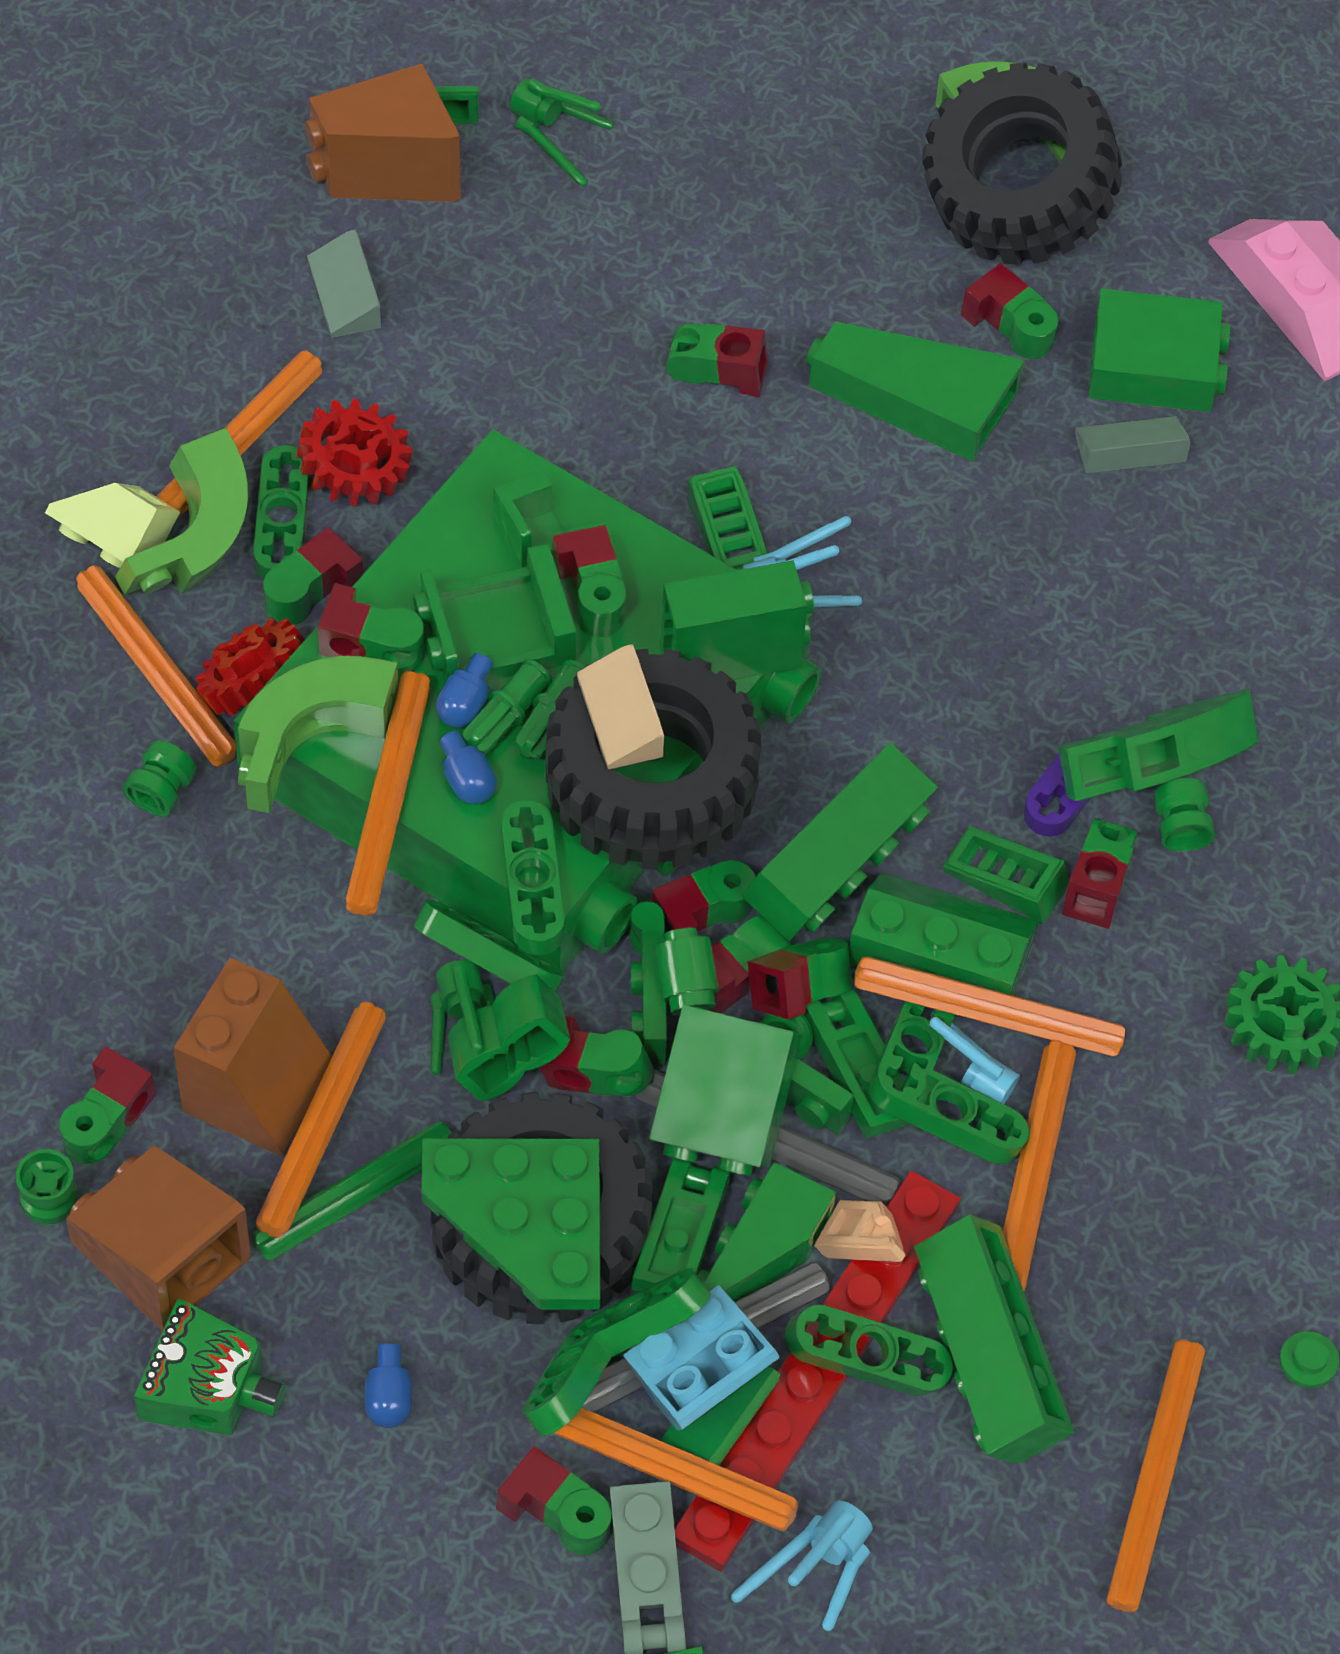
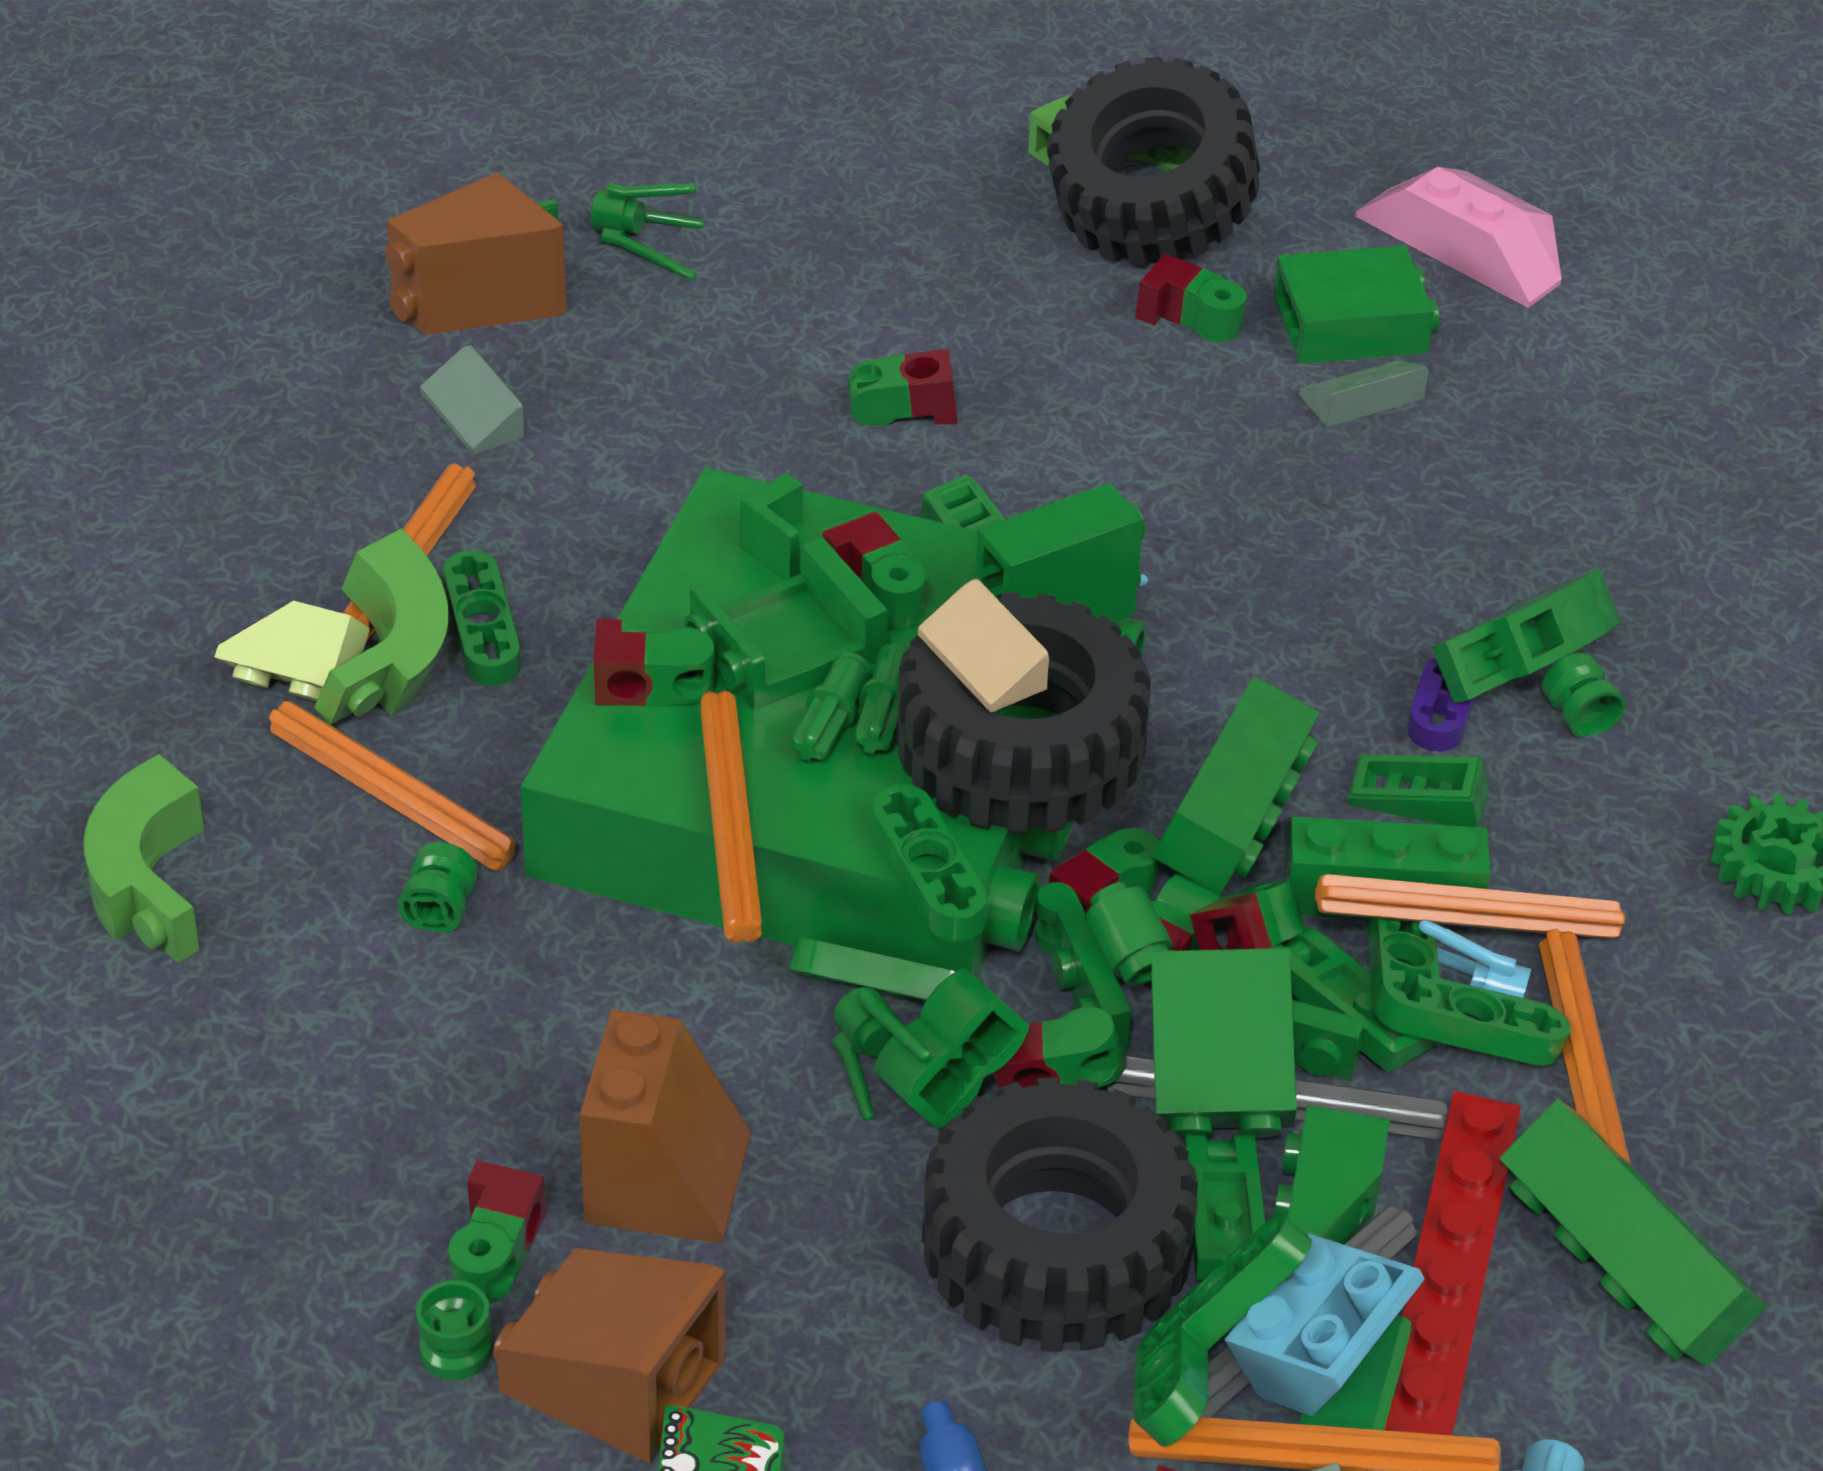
camera: 15 degrees left, 15 degrees down
red gear [196,618,305,716] -> none
bright green arch [238,656,398,813] -> none
green axle [252,1121,452,1260] -> none
orange axle [256,1001,386,1238] -> none
leg [263,527,364,626] -> none
red gear [296,398,412,506] -> none
green plate [422,1138,600,1310] -> none
blue cylinder [436,653,494,728] -> none
blue cylinder [439,731,497,805] -> none
green beam [785,1305,953,1396] -> none
green slope [806,322,1024,462] -> none
light nougat tile [814,1200,905,1262] -> none
dark red leg [1061,818,1138,929] -> none

